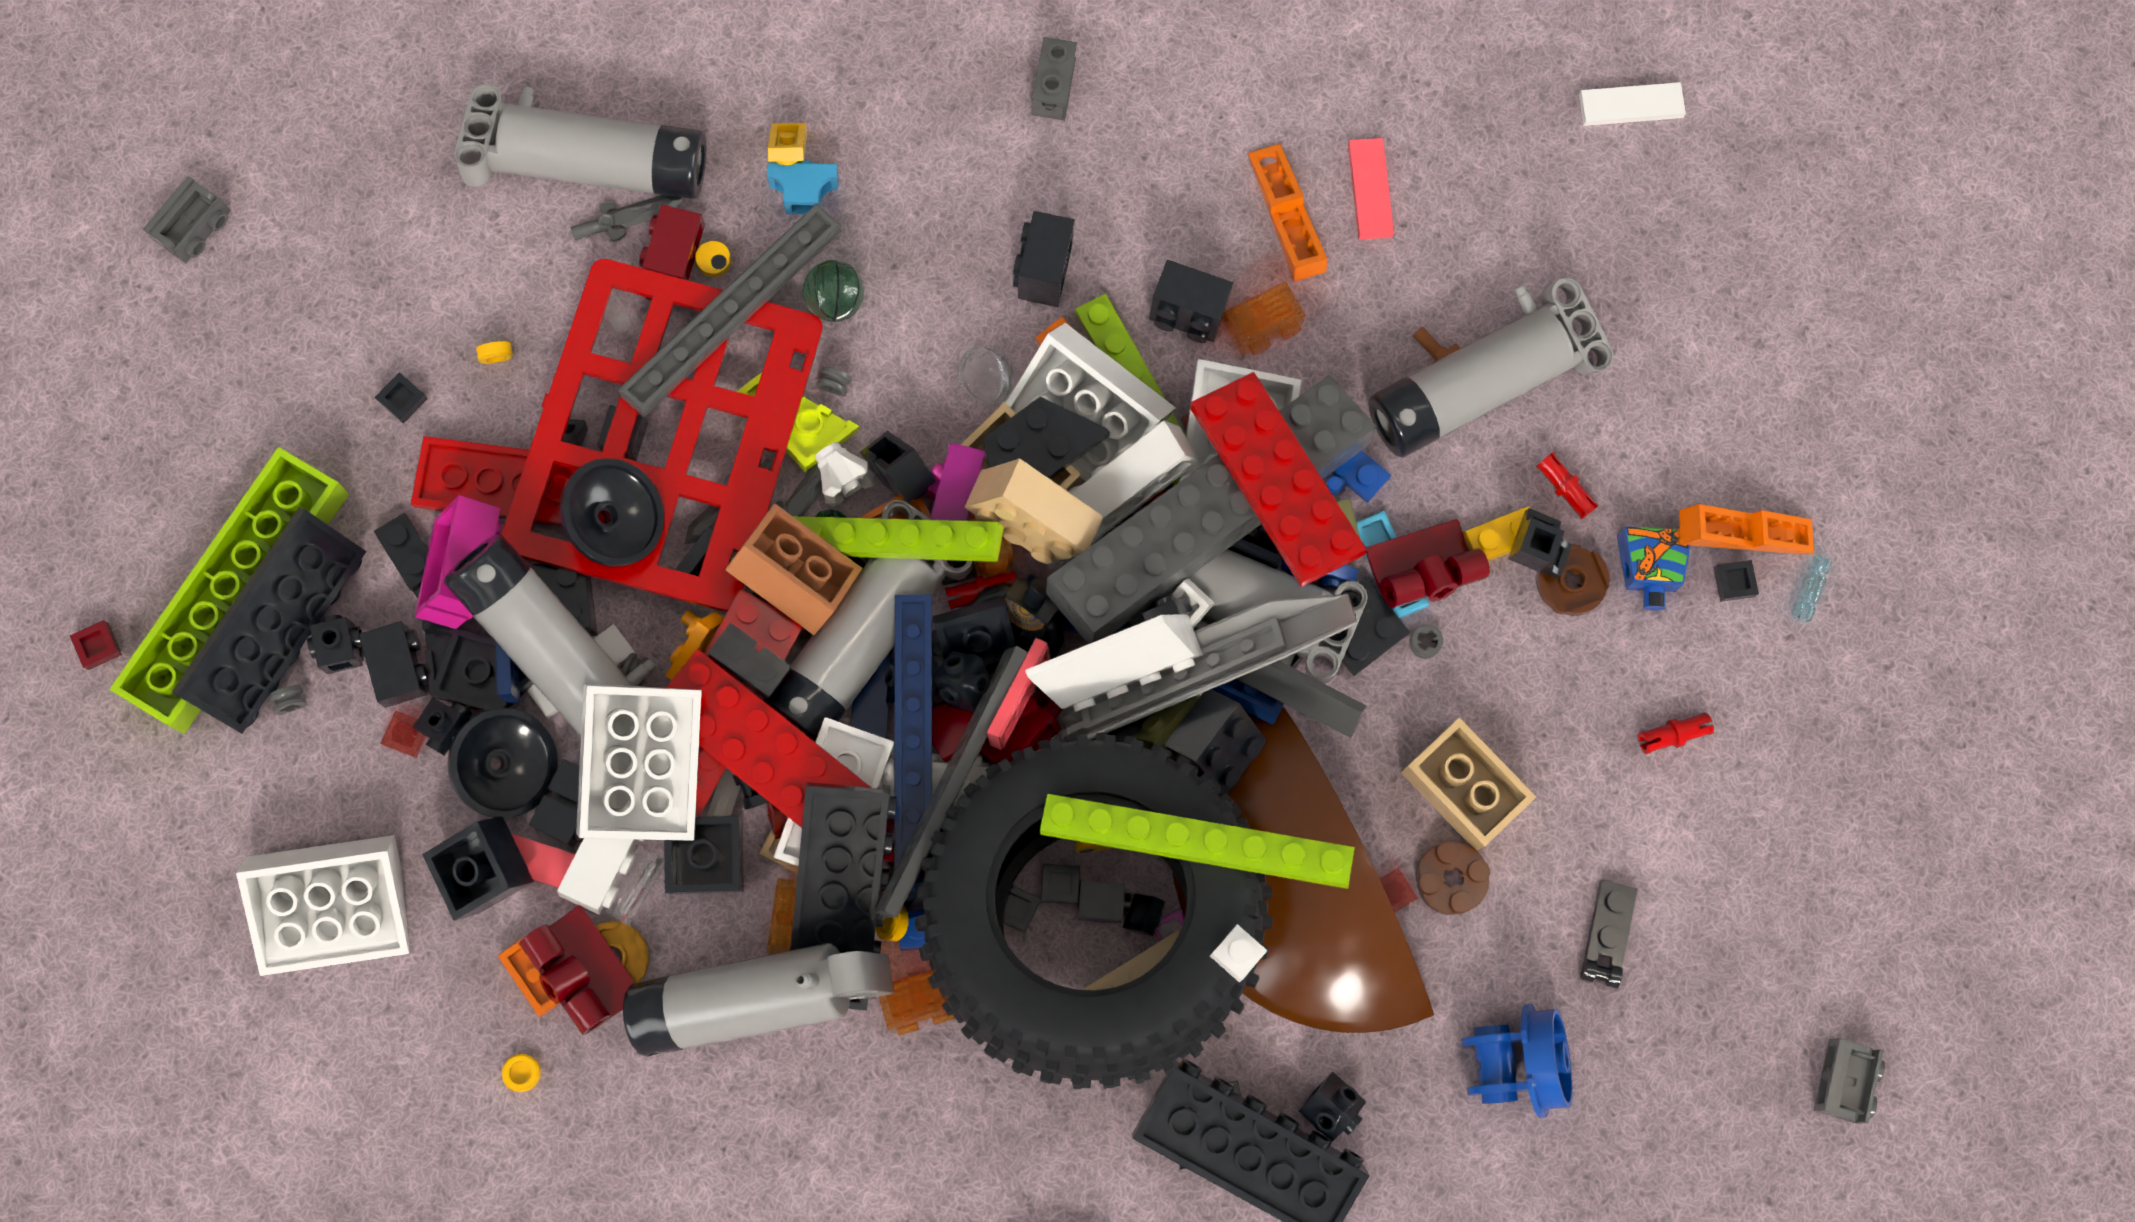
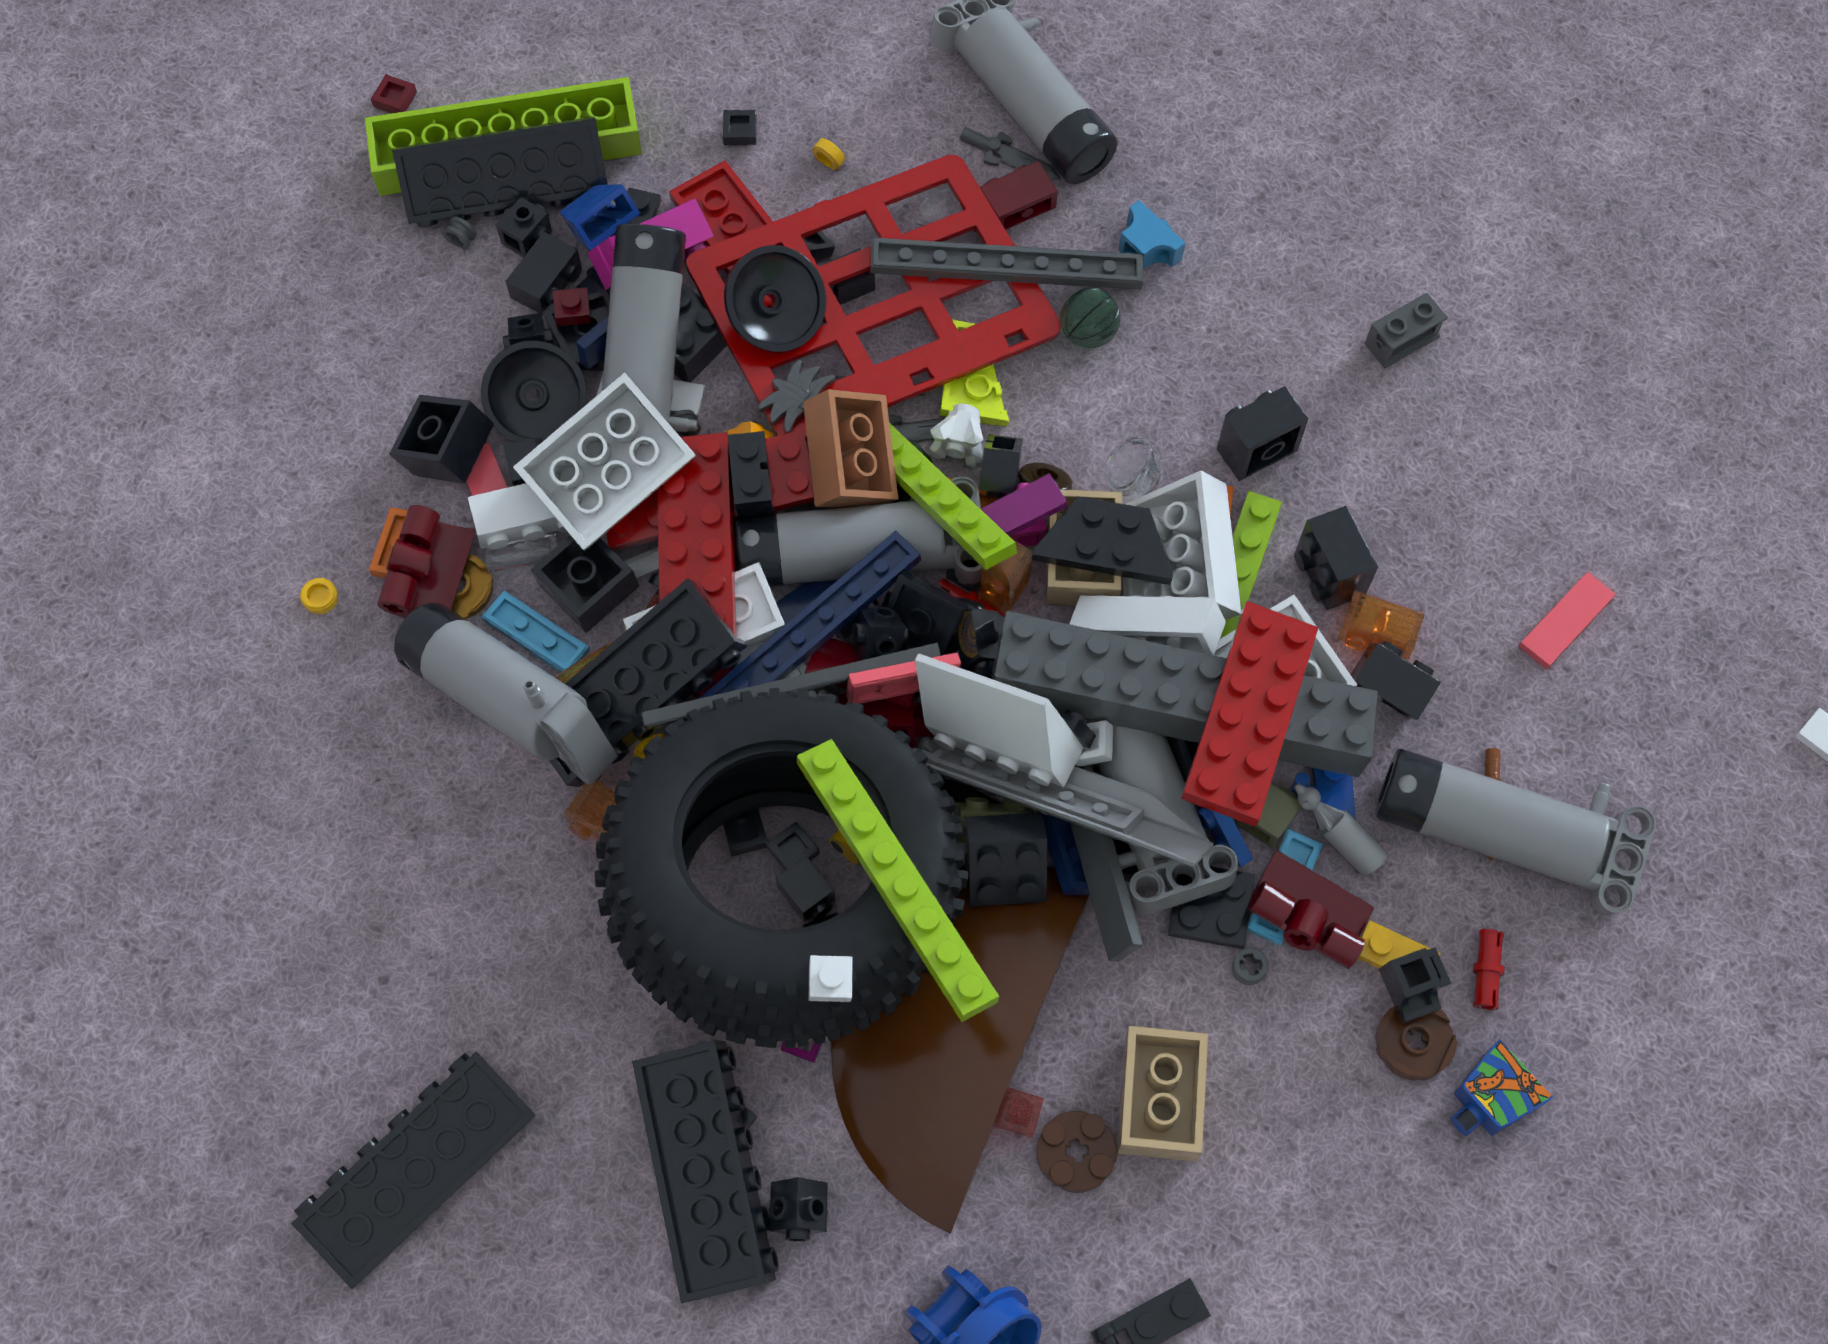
camera: 55 degrees right, 10 degrees down
white slope [236,835,410,976] -> none
clear red plate [380,710,426,758] -> none
yellow tile [695,241,731,277] -> none
yellow plate [768,123,806,165] -> none
dark grey bush [817,367,852,396] -> none
tan brick [964,458,1103,564] -> none
orange slope [1248,144,1327,282] -> none
red pin [1638,712,1714,754] -> none
orange slope [1679,504,1814,554] -> none
black plate [1713,560,1759,602] -> none
clear light blue axle [1791,555,1832,623] -> none
none -> medium azure tile [481,590,590,677]
none -> dark red plate [553,288,591,326]
none -> blue torso [560,184,640,251]
none -> dark grey piece [758,359,836,434]
none -> dark brown piece [1018,462,1073,490]
none -> light grey wheel [1294,783,1388,877]
none -> black piece [1350,641,1441,720]

